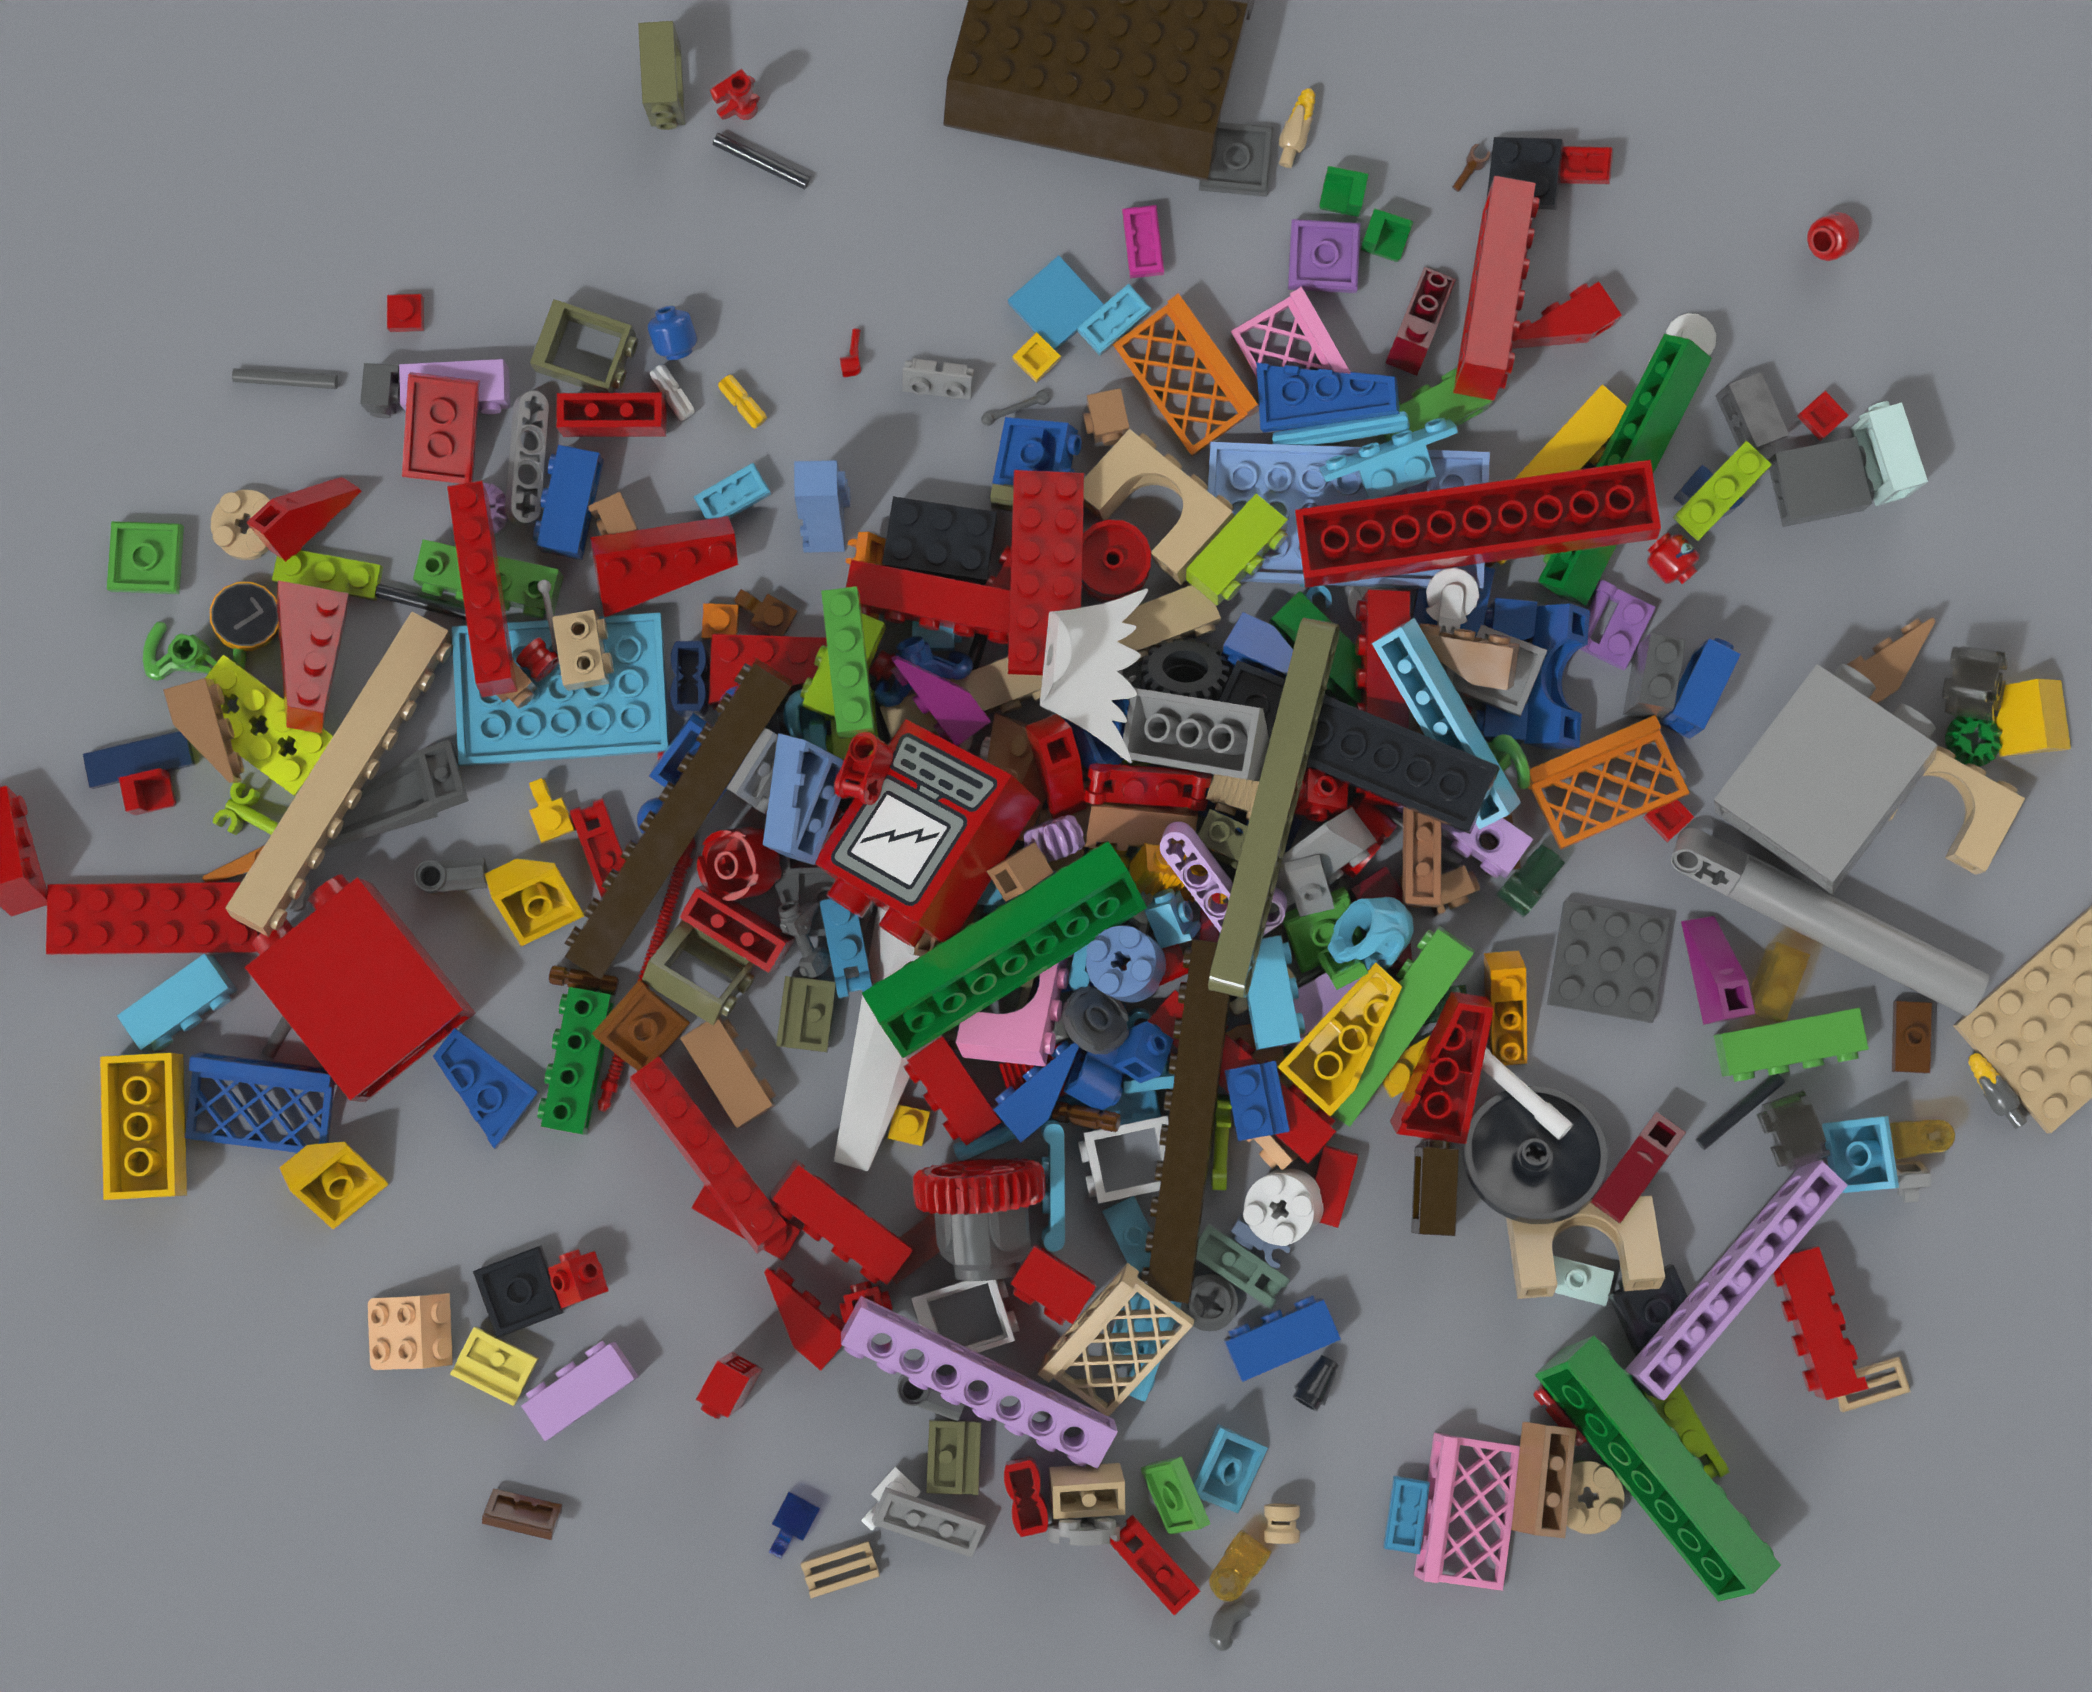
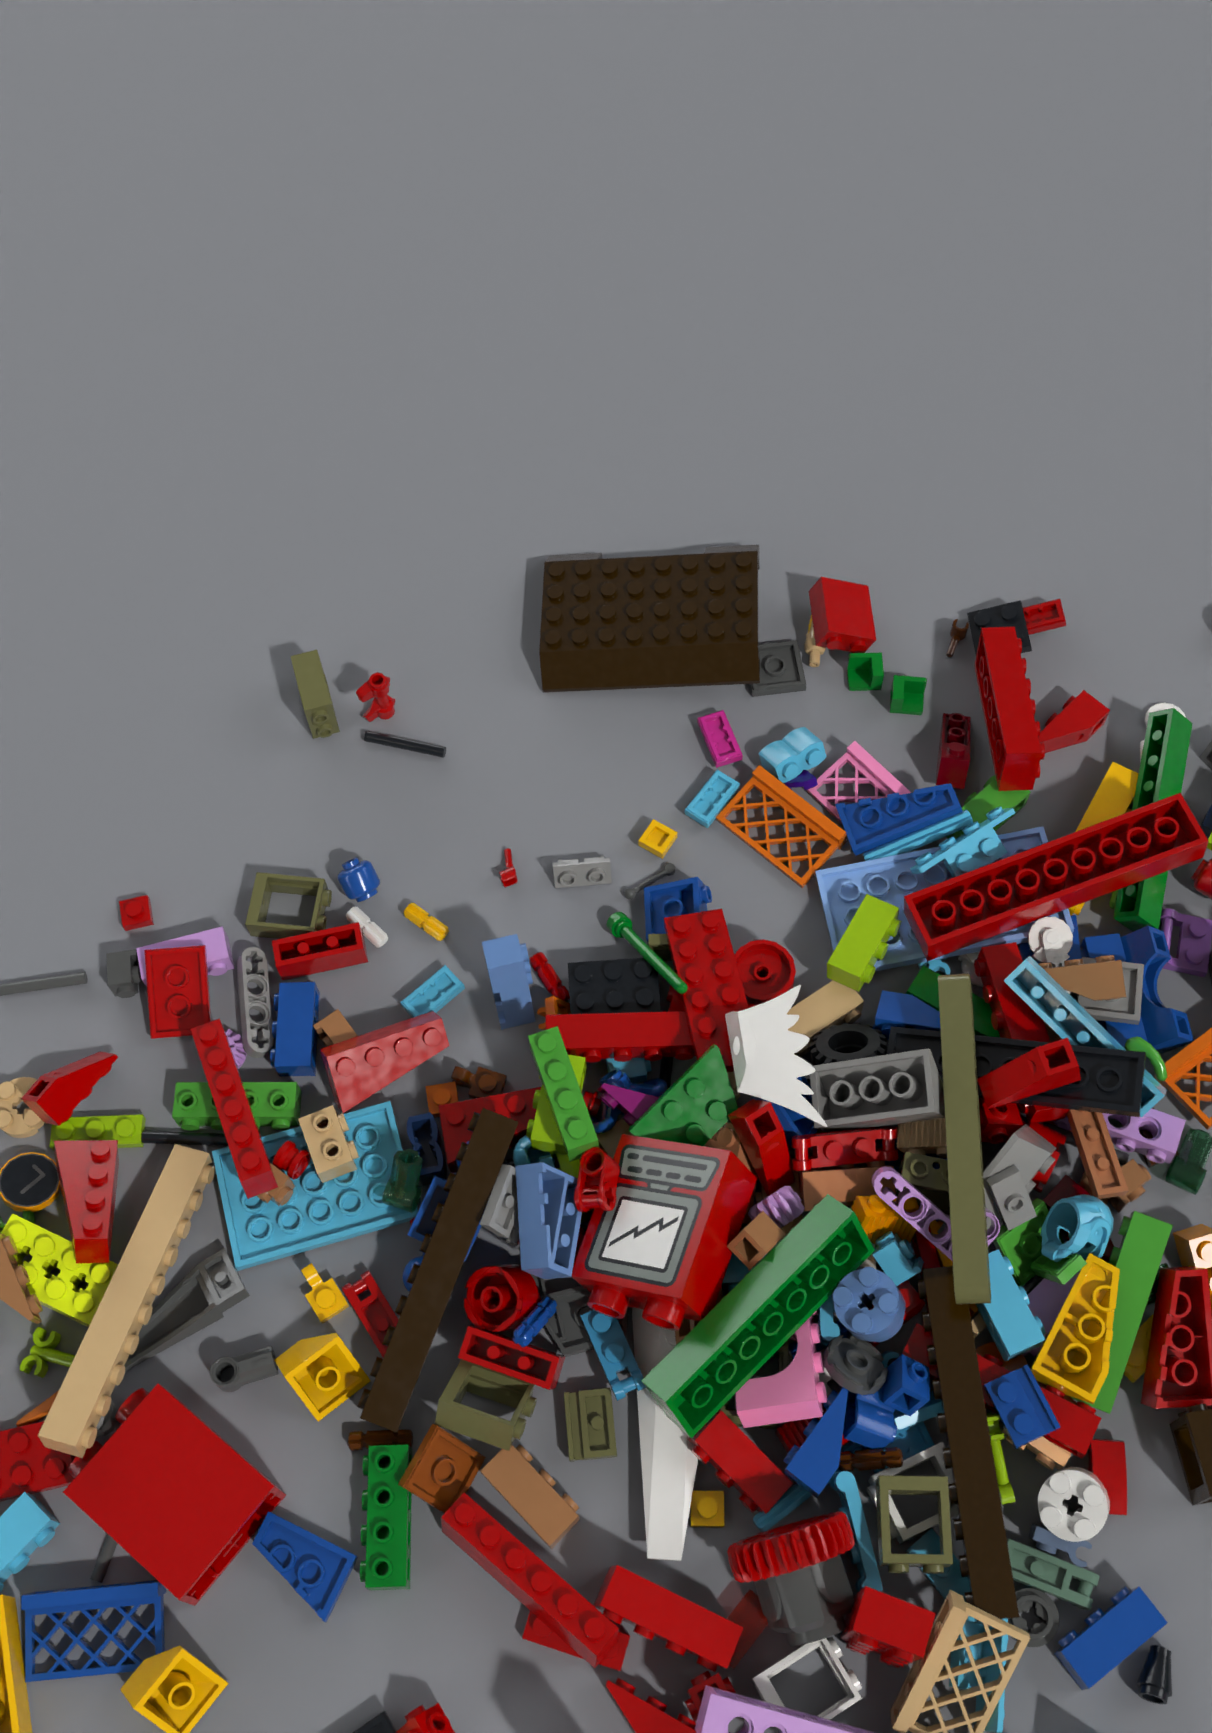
camera: 10 degrees left, 20 degrees down
light grey hinge [537,580,558,652] -> none
red hose [597,837,696,1112] -> none
dark grey piece [778,900,832,978] -> none
dark azure tile [1007,255,1104,351] -> none
medium nougat brick [1083,388,1129,446] -> none
tan arch [1083,429,1234,585] -> none
medium lavender plate [1288,219,1361,293] -> none
none -> clear green piece [382,1149,423,1213]
none -> blue axle [513,1297,557,1347]
none -> red axle [530,952,570,1001]
none -> green piece [606,912,688,994]
none -> green wing [628,1044,738,1146]
none -> medium azure brick [758,727,827,783]
none -> dark purple tile [784,770,818,790]
none -> red brick [808,577,876,653]
none -> olive window [875,1475,953,1574]
none -> red slope [977,1037,1081,1109]

